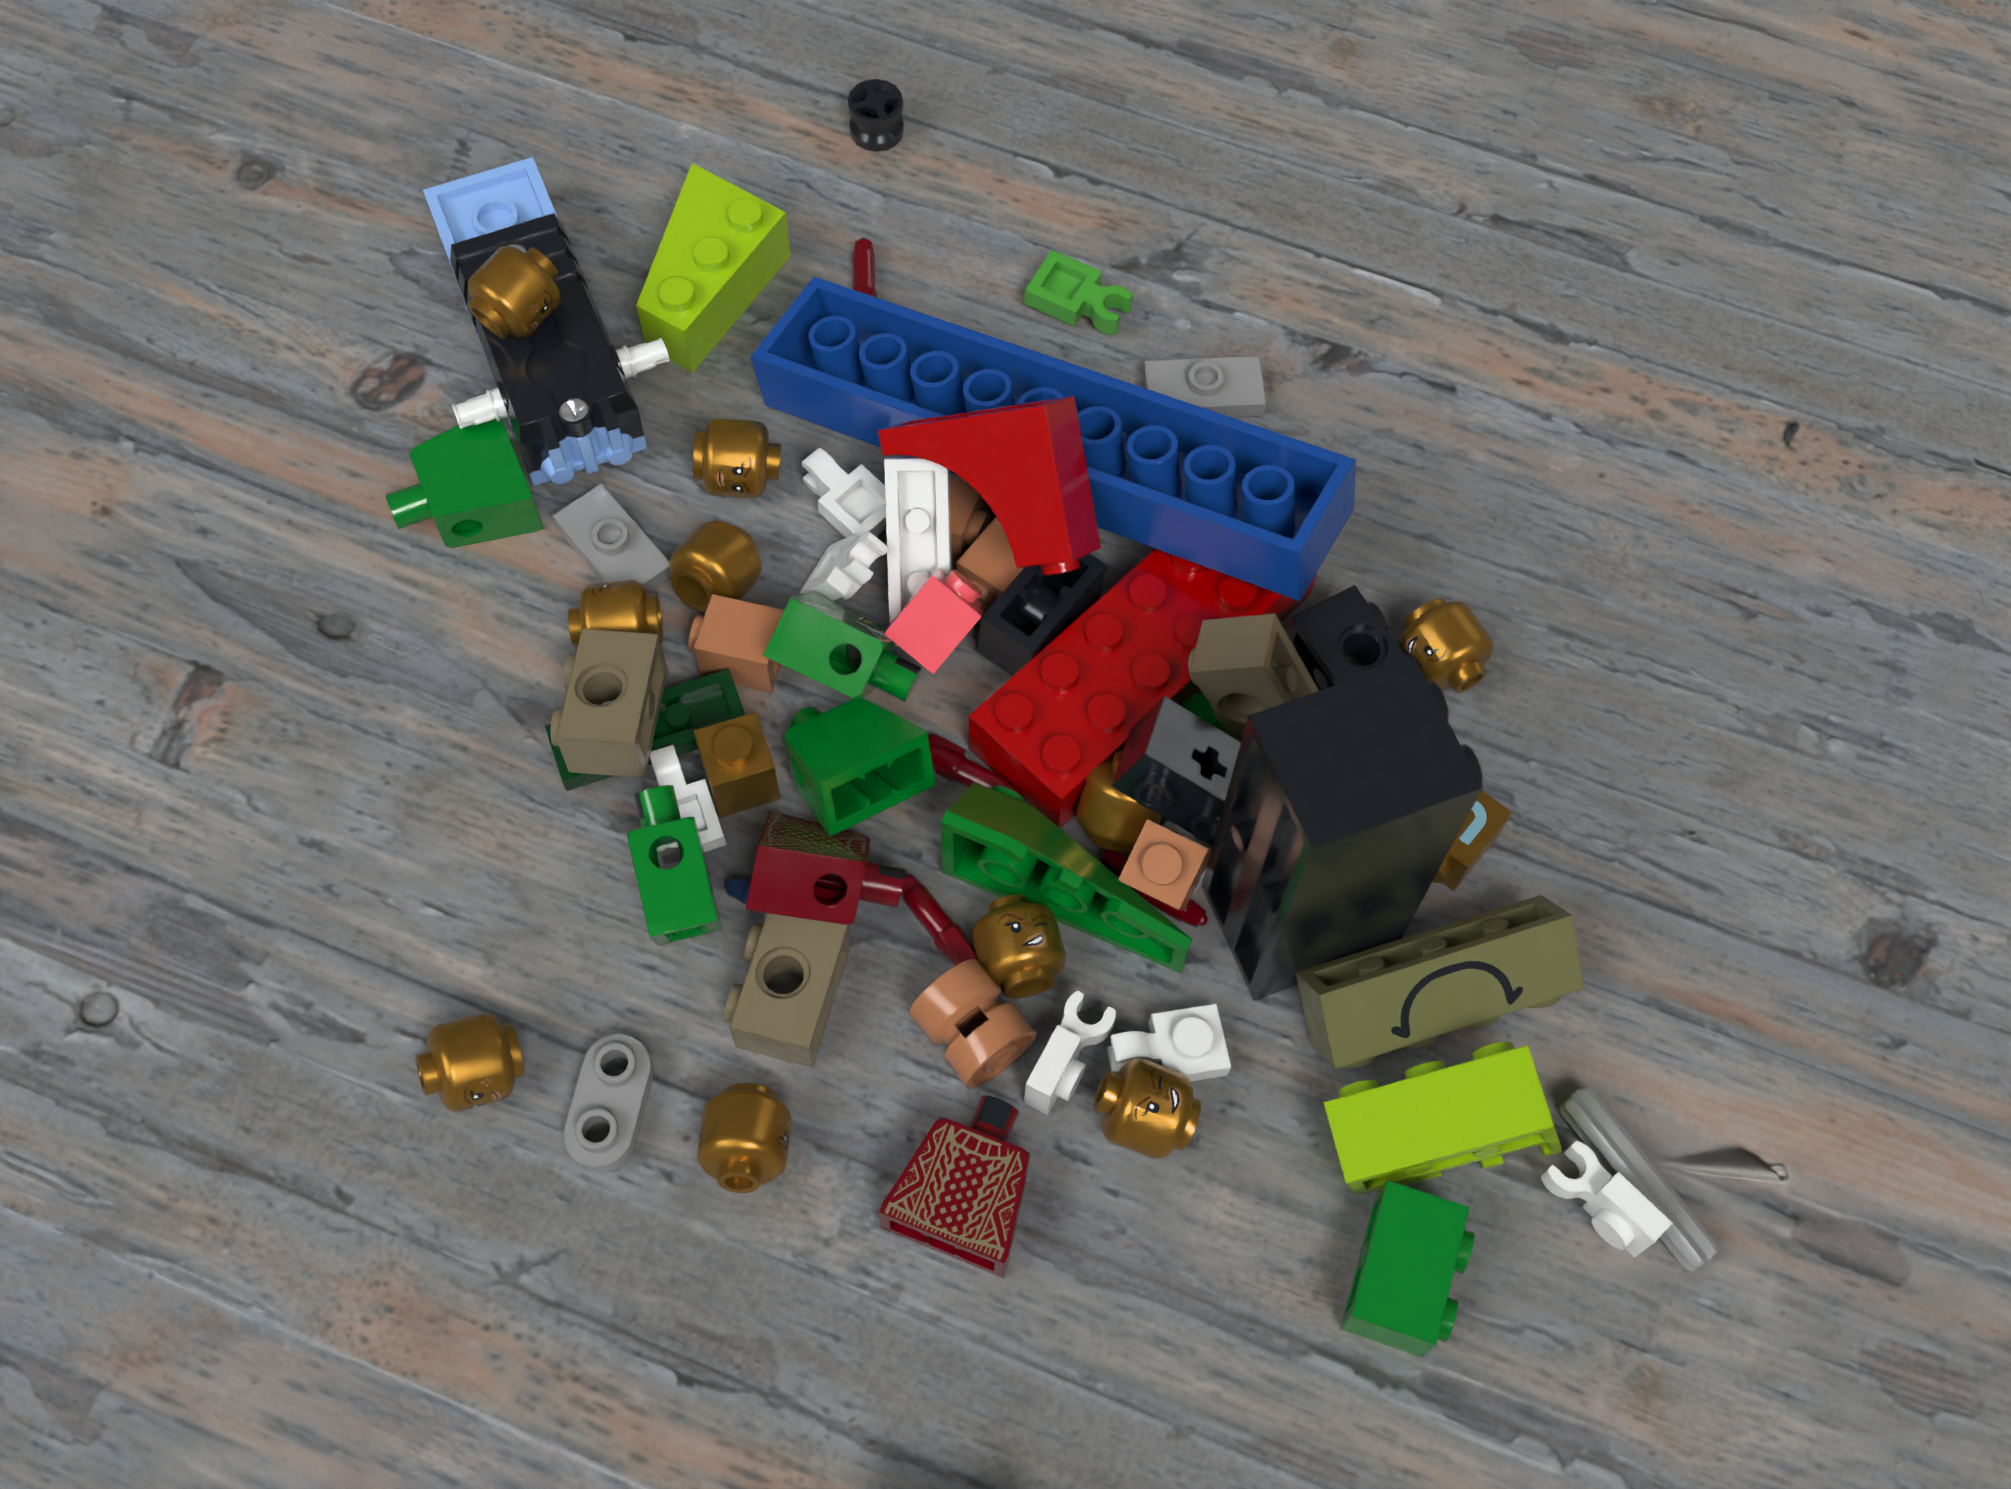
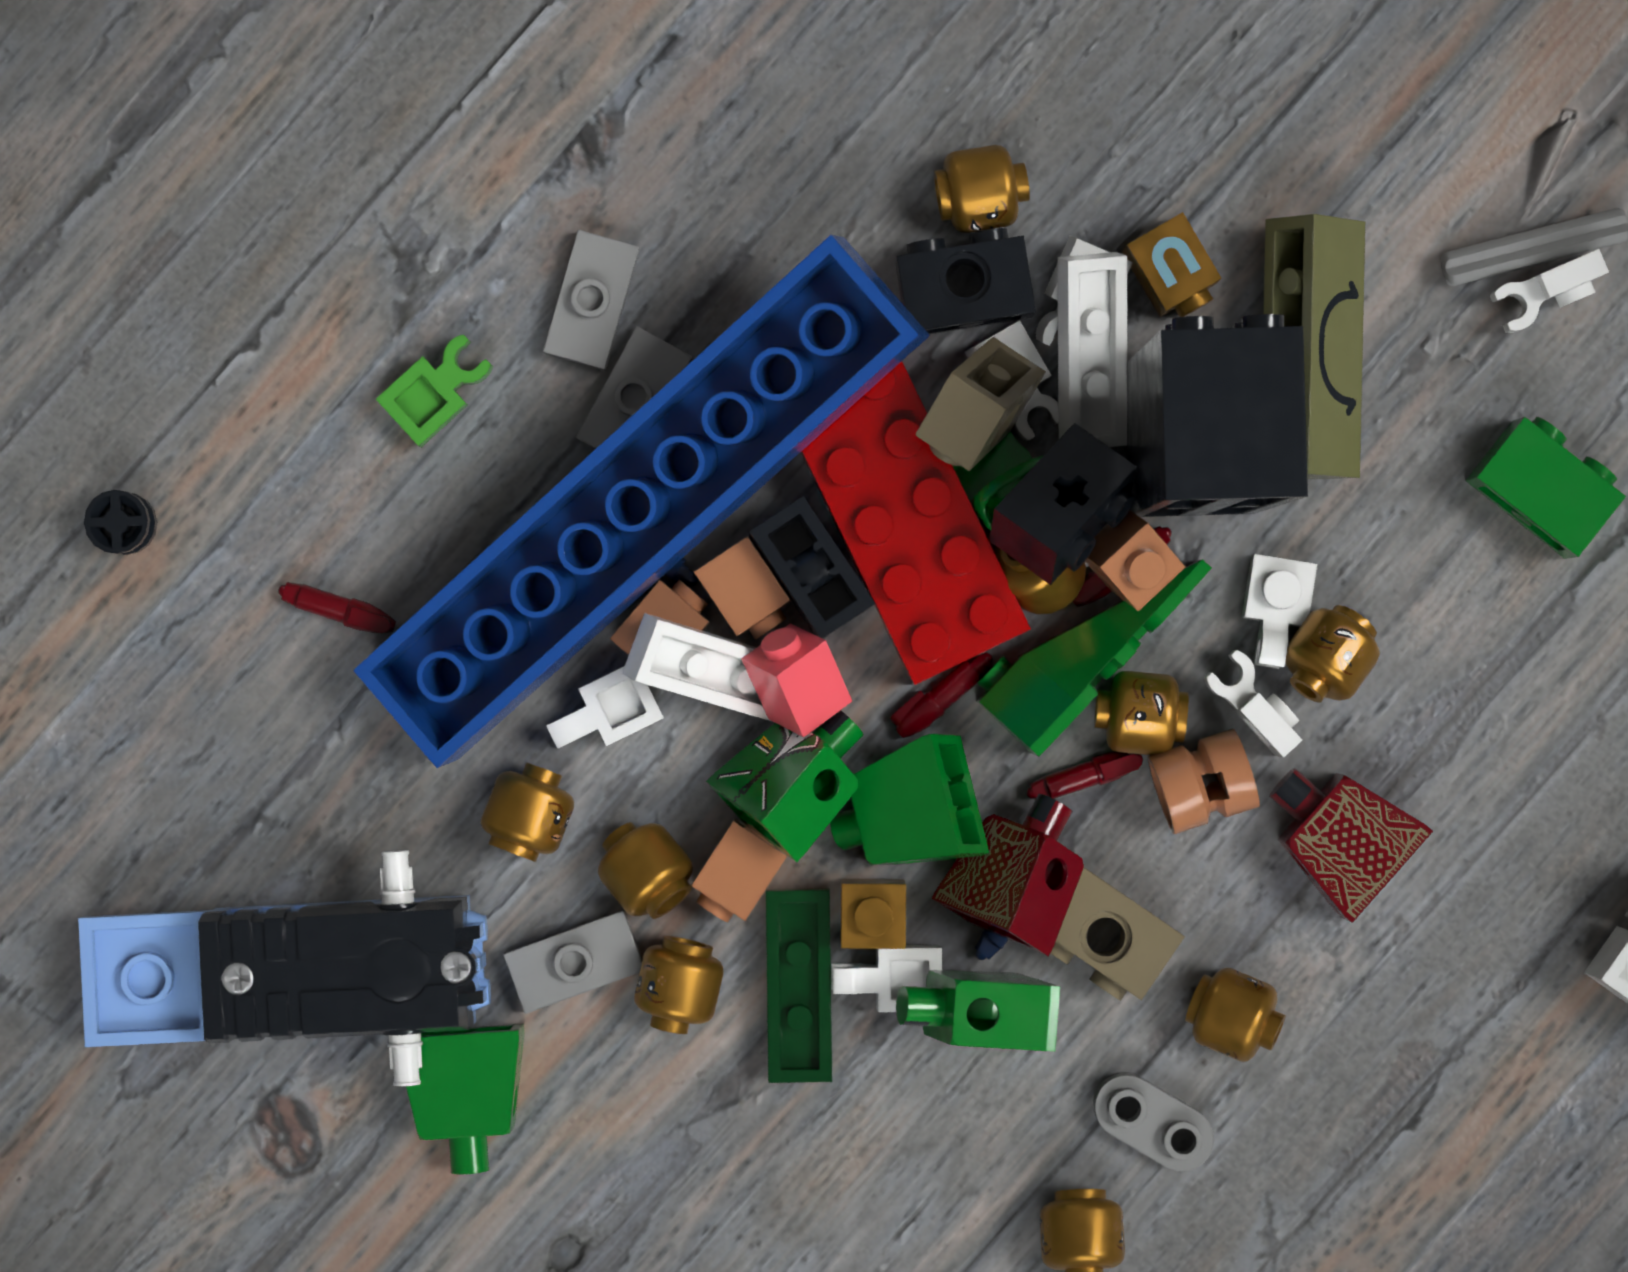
camera: 70 degrees left, 25 degrees up
pearl gold head [467,246,561,339] -> none
dark tan brick [551,629,668,778] -> none
lime wedge [636,163,791,373] -> none
white plate [800,532,889,600] -> none
red arch [878,396,1101,575] -> none
lime wedge [1323,1042,1563,1195] -> none

